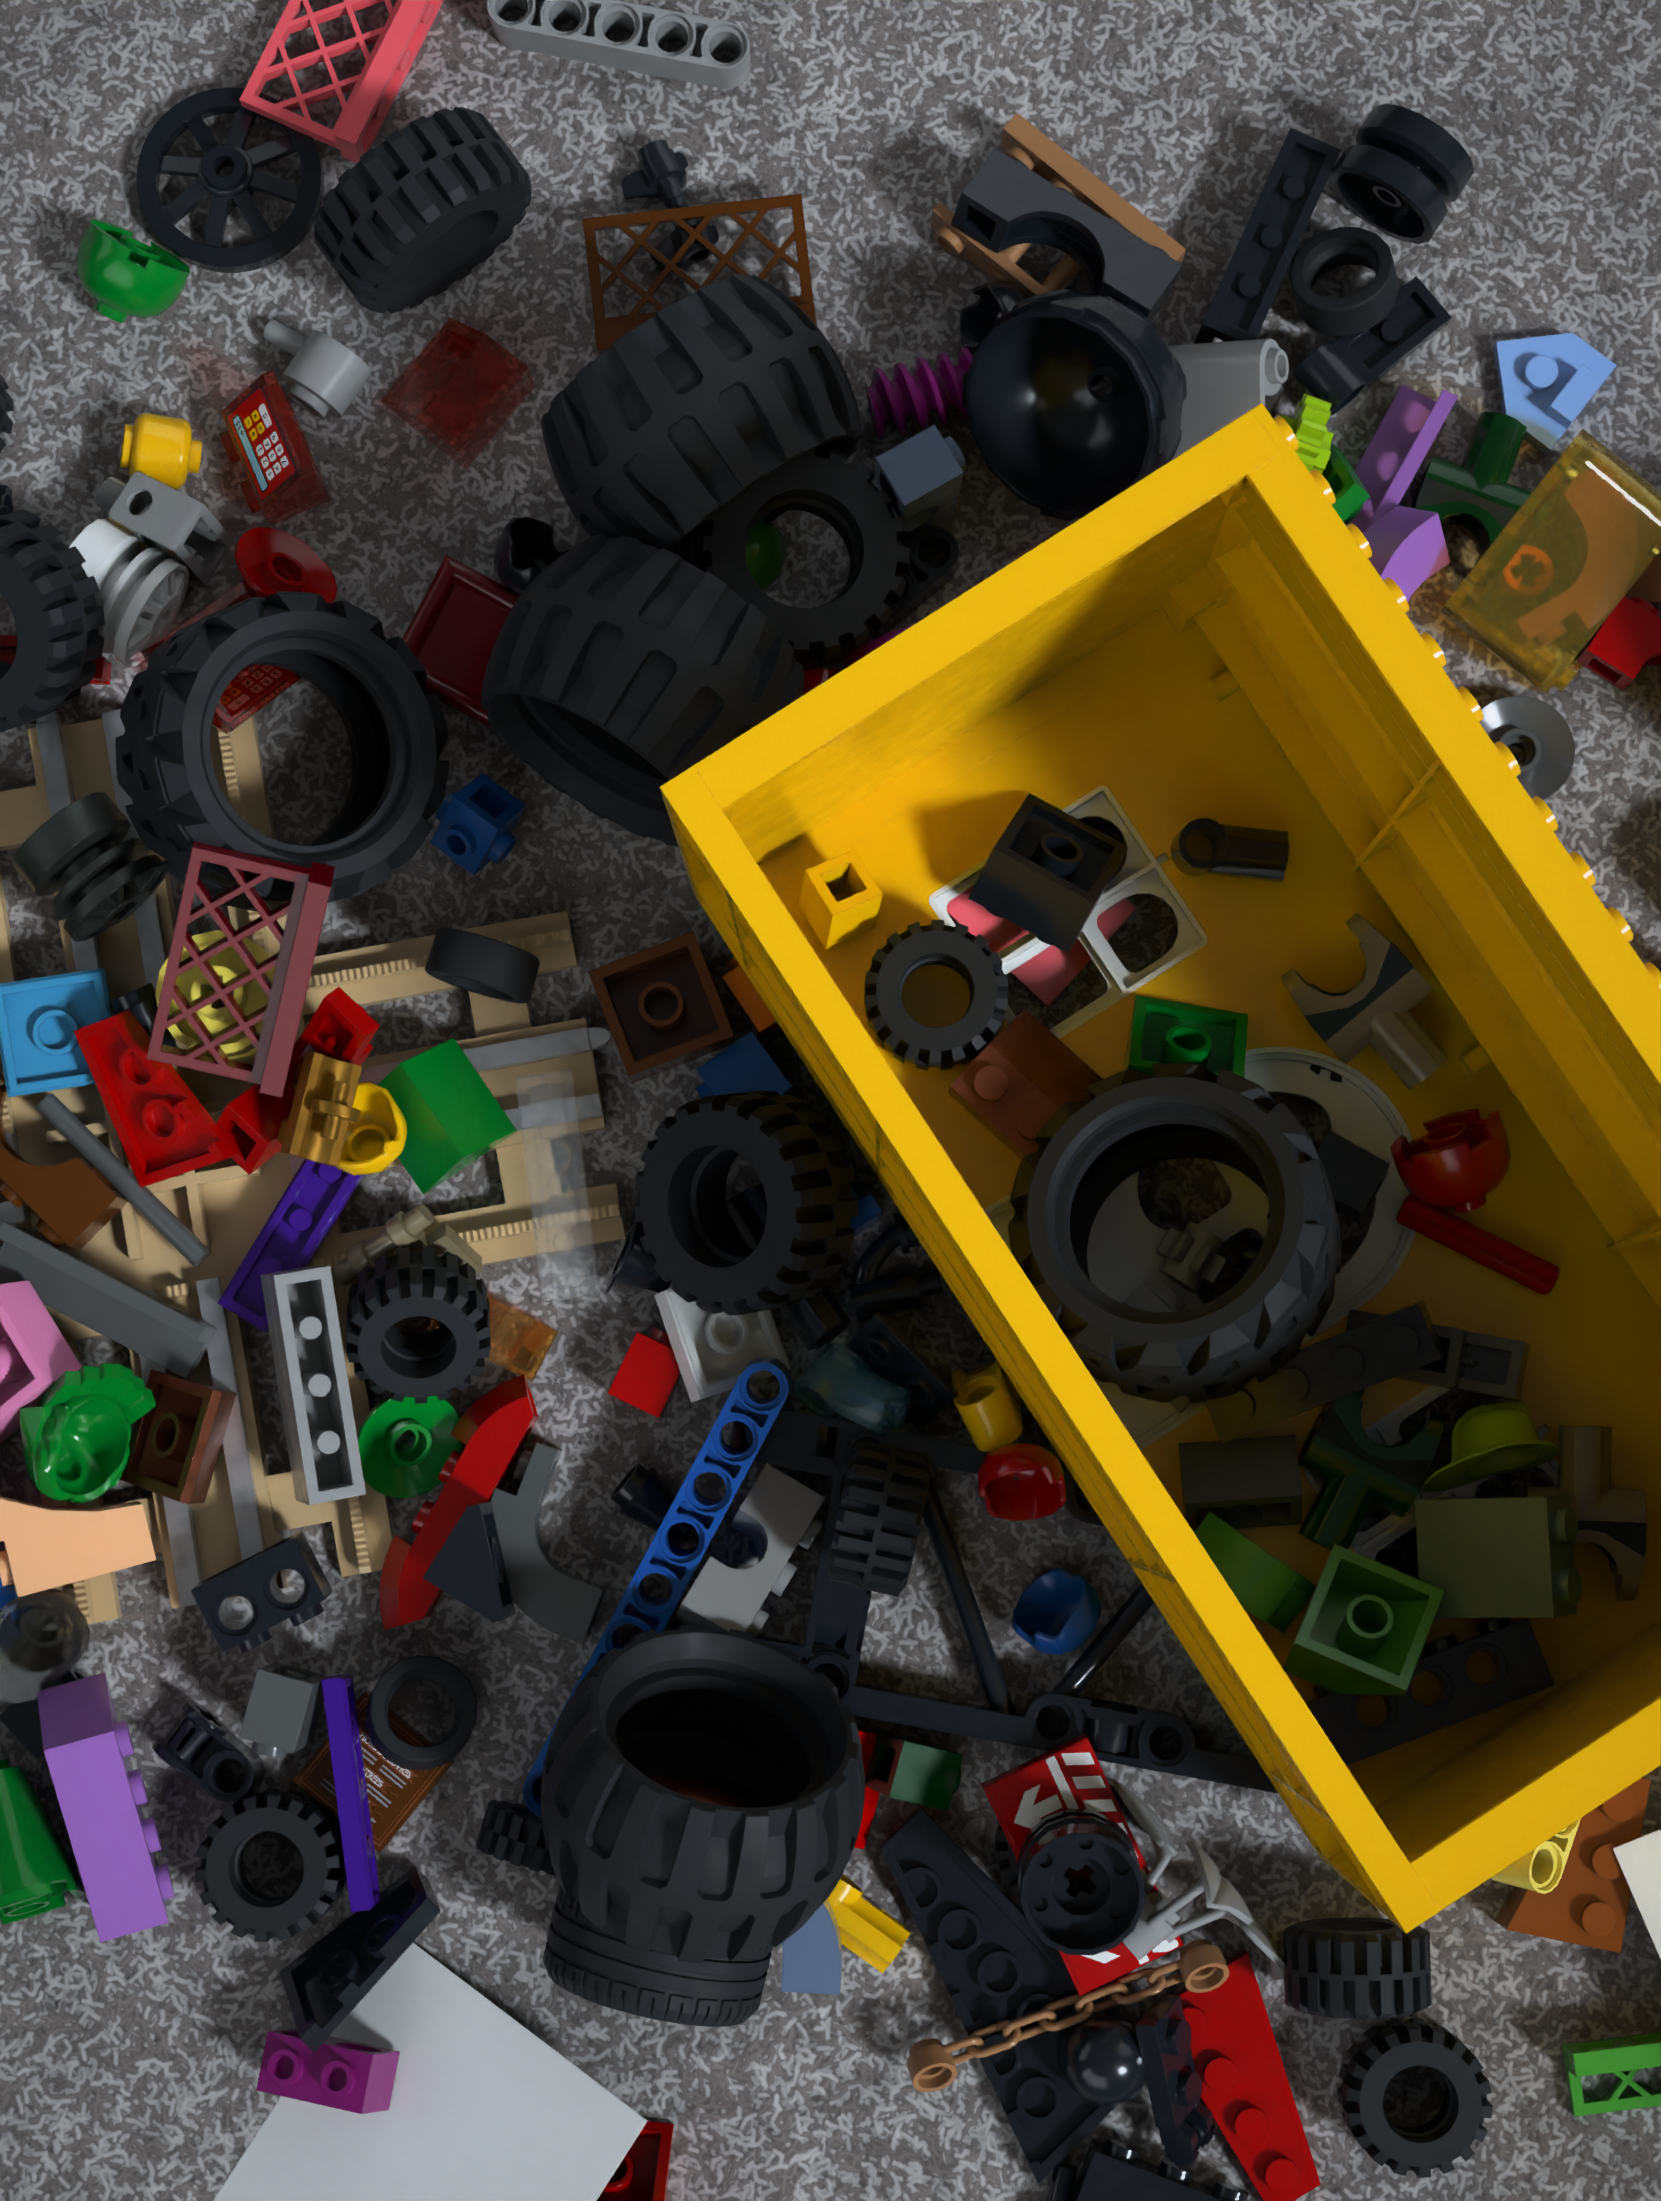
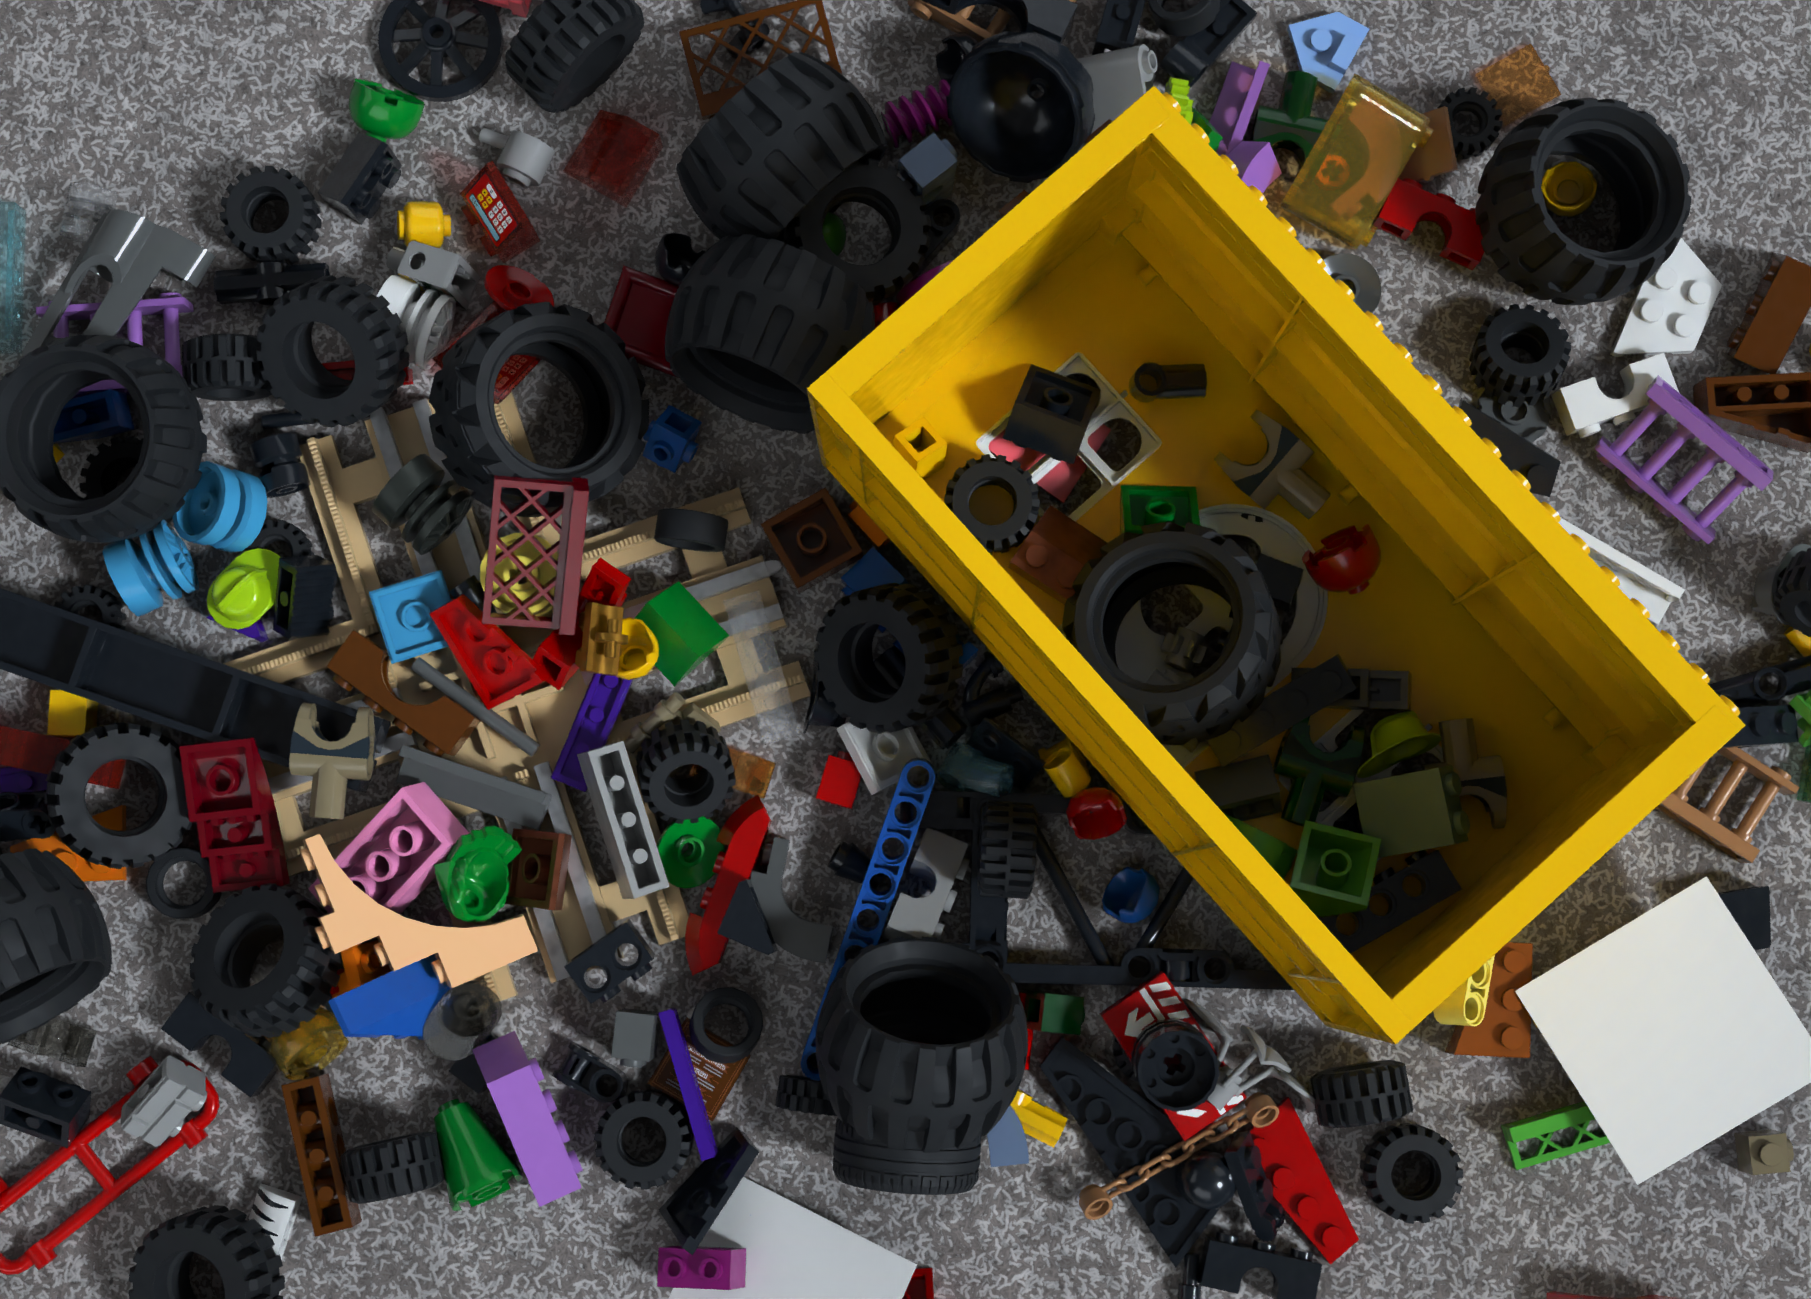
camera: 15 degrees left, 0 degrees up
red axle [1396,1194,1560,1294] -> none
none -> black slope [318,132,402,225]

